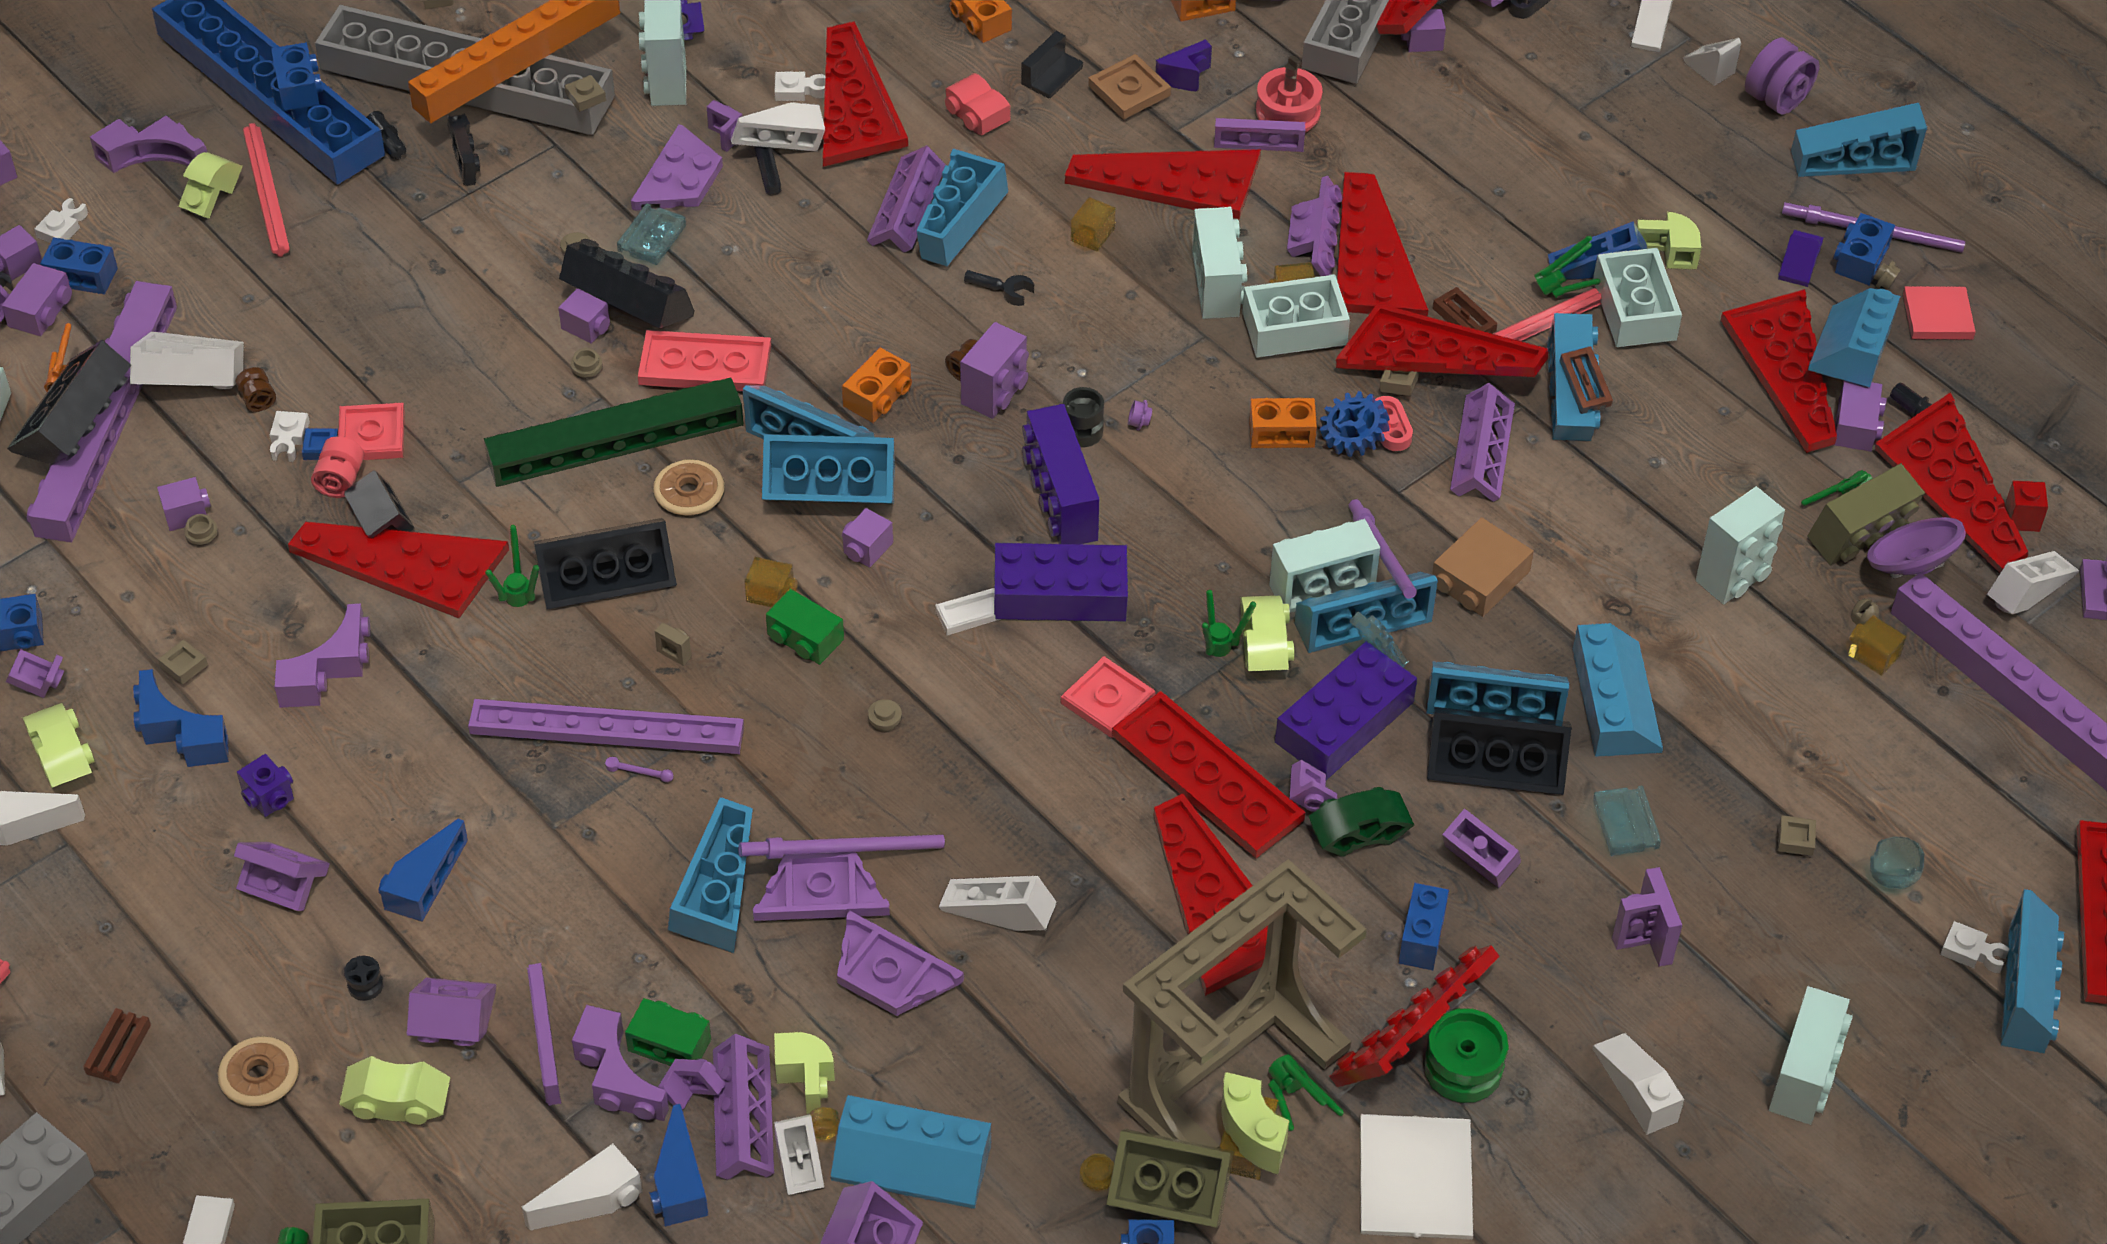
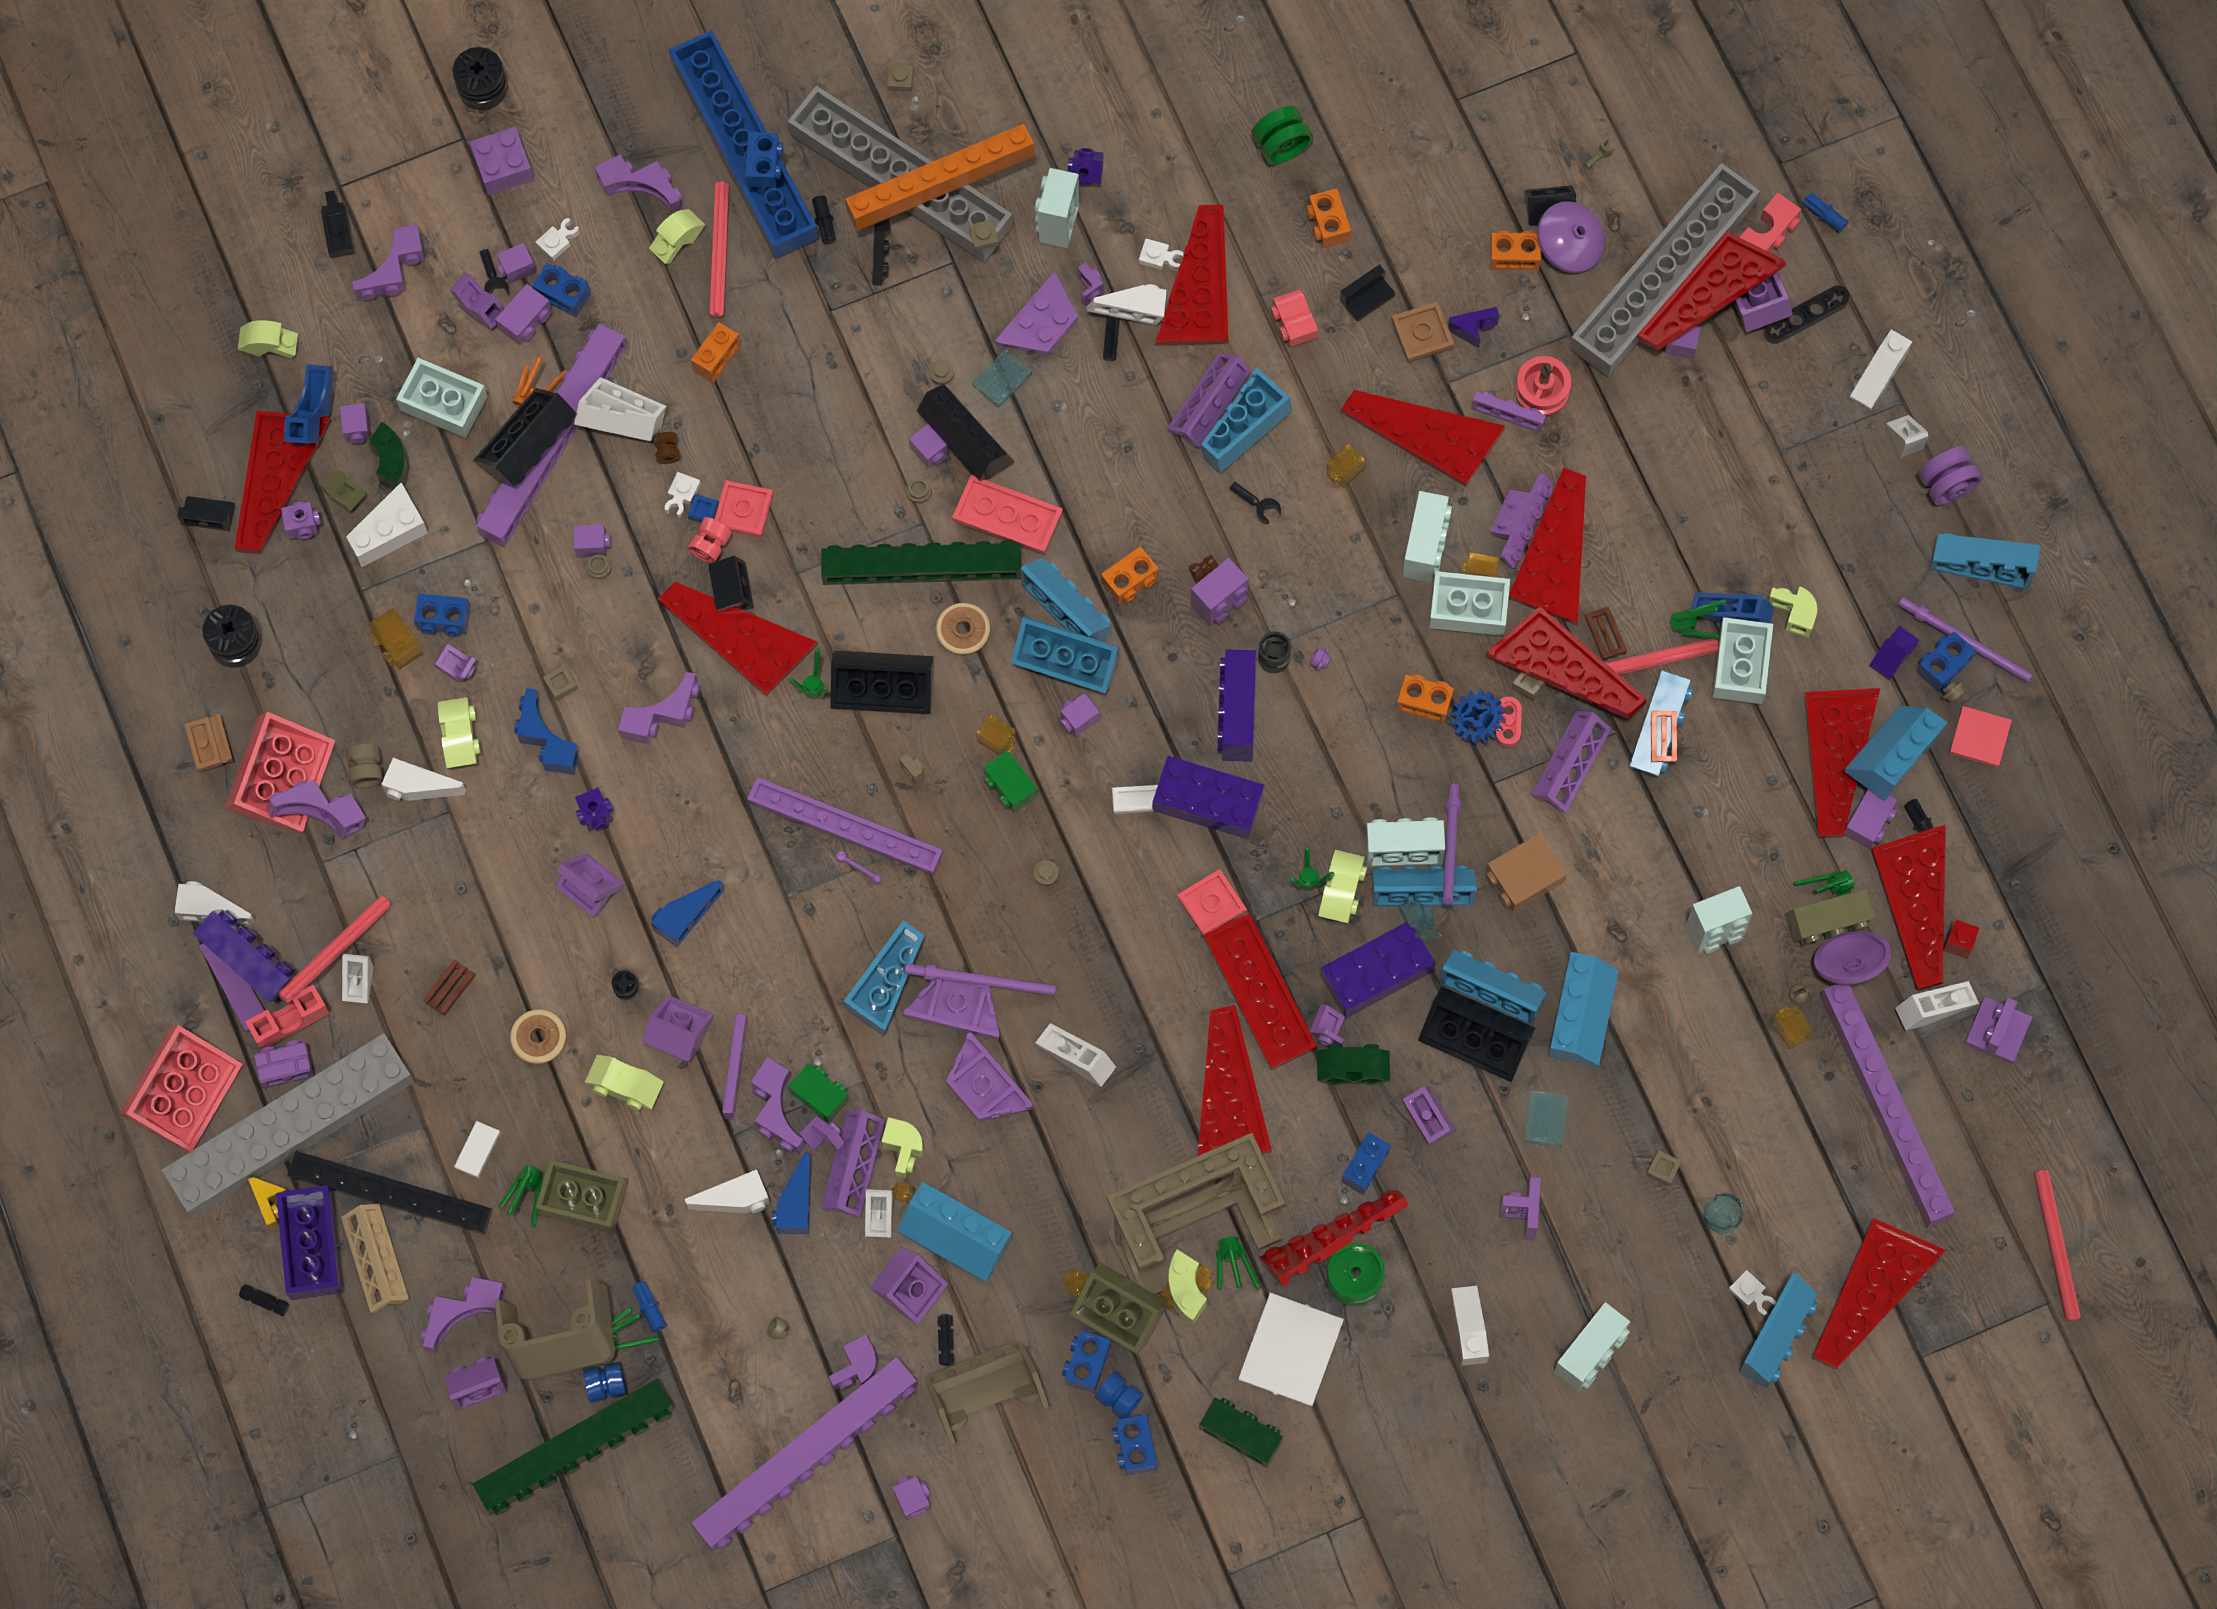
camera: 20 degrees right, 20 degrees up
none -> orange brick [691,322,741,383]

